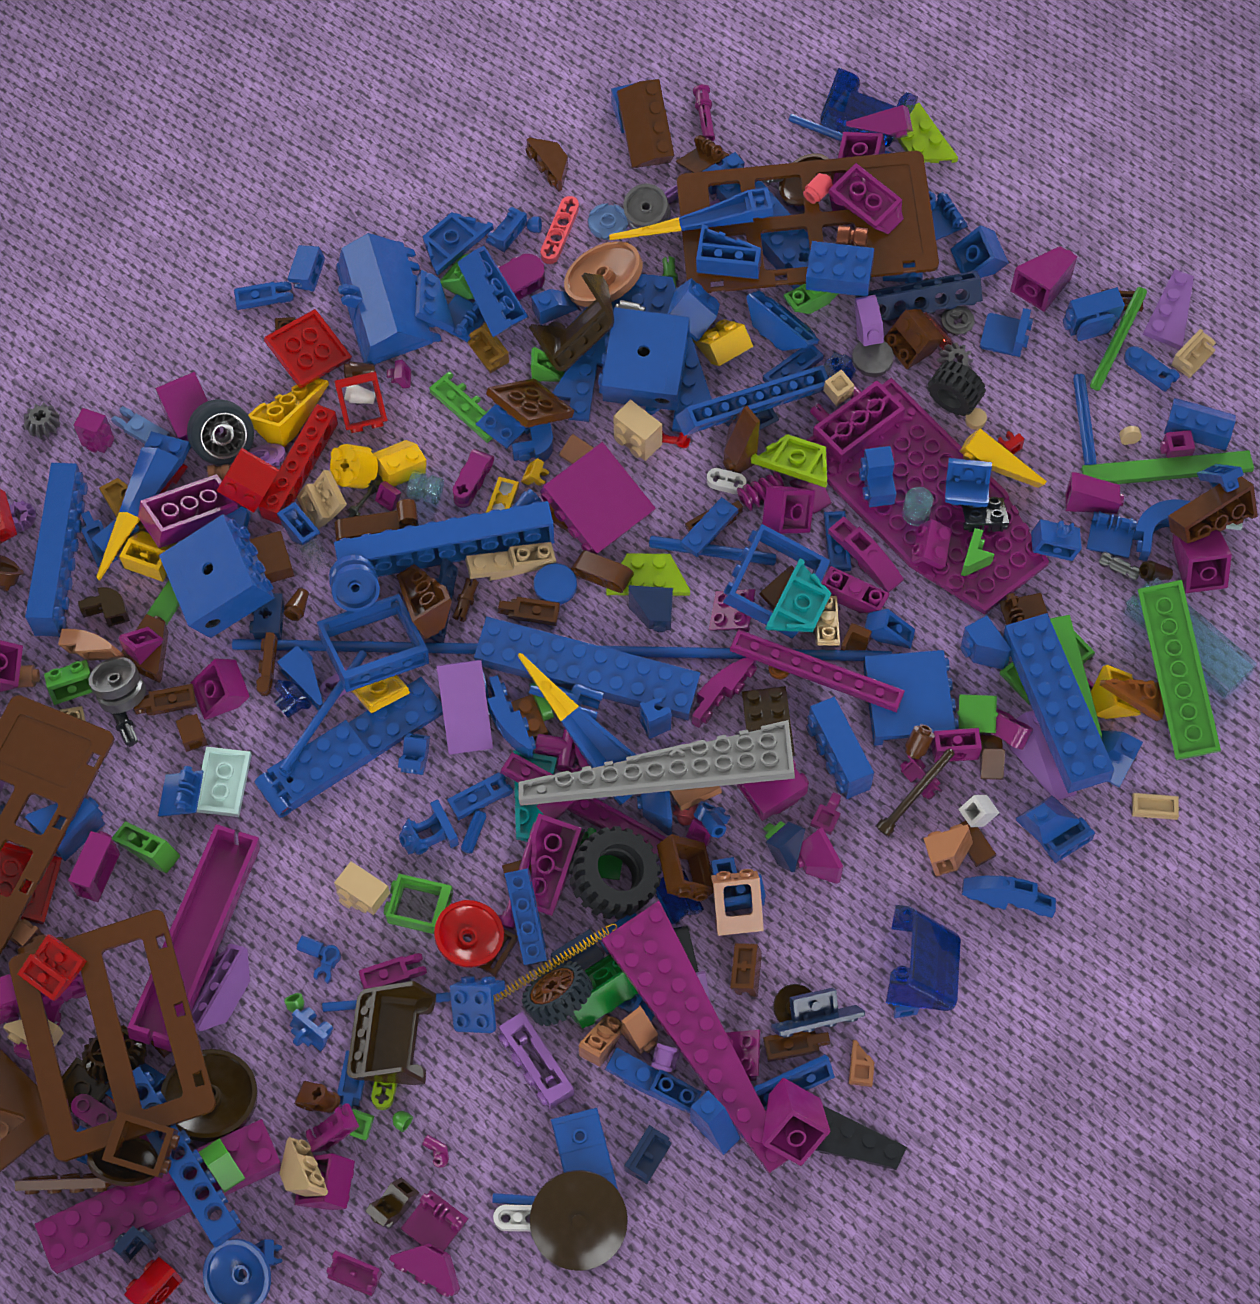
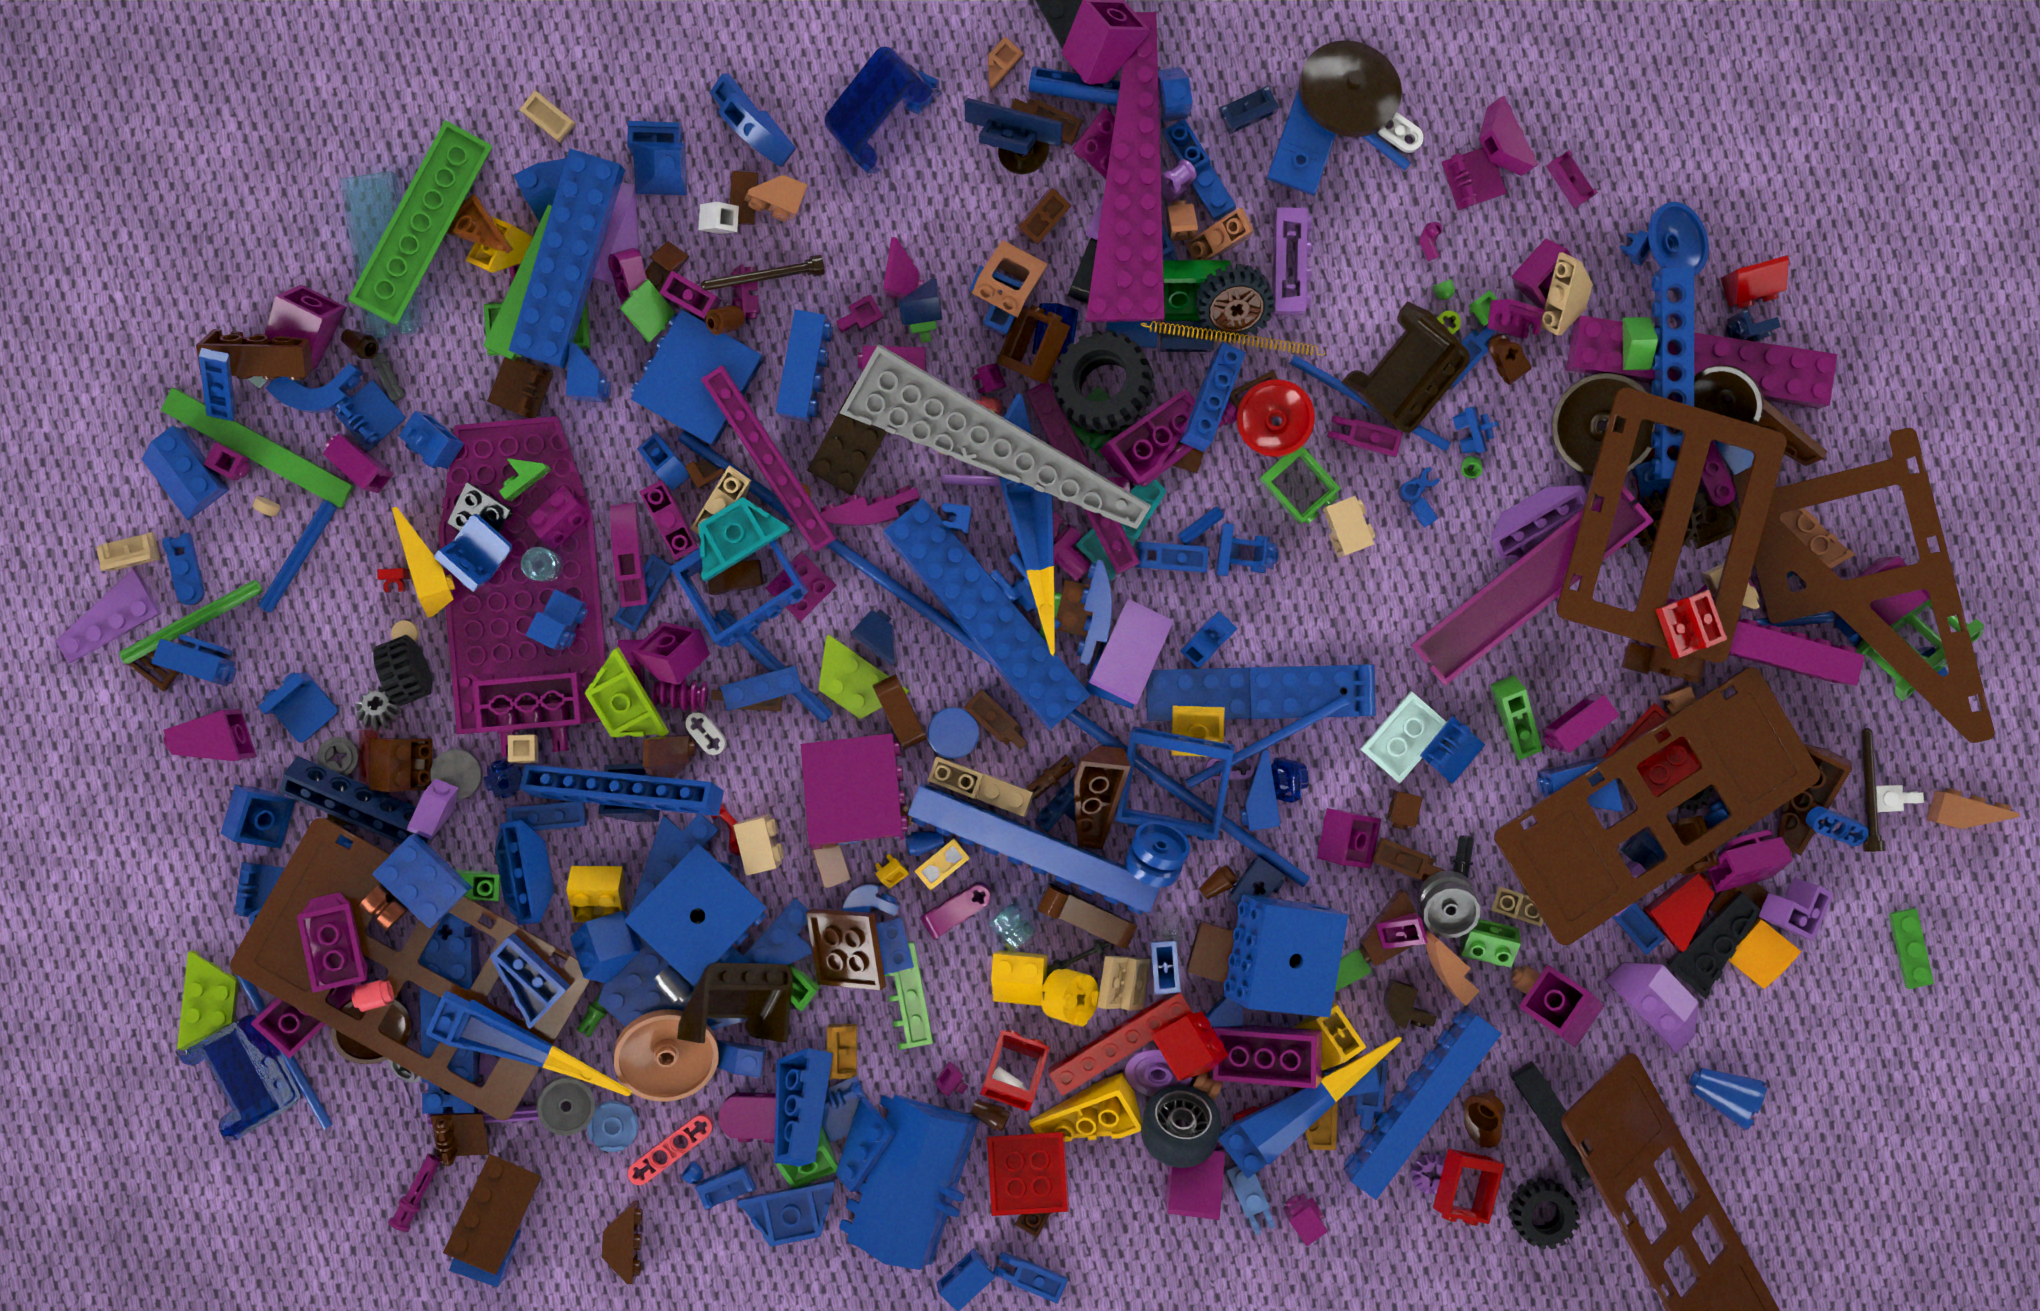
camera: 140 degrees left, 25 degrees up
flat silver gear [23,402,60,439] -> none
reddish brown window [102,1112,180,1178] -> none
reddish brown hinge [256,632,278,697] -> none
dark brown brick [365,1177,420,1228] -> none
magenta tile [375,481,401,511] -> none
blue bracket [450,976,505,1033] -> none
blue bar [693,801,731,838] -> none
magenta slope [846,105,913,138] -> none

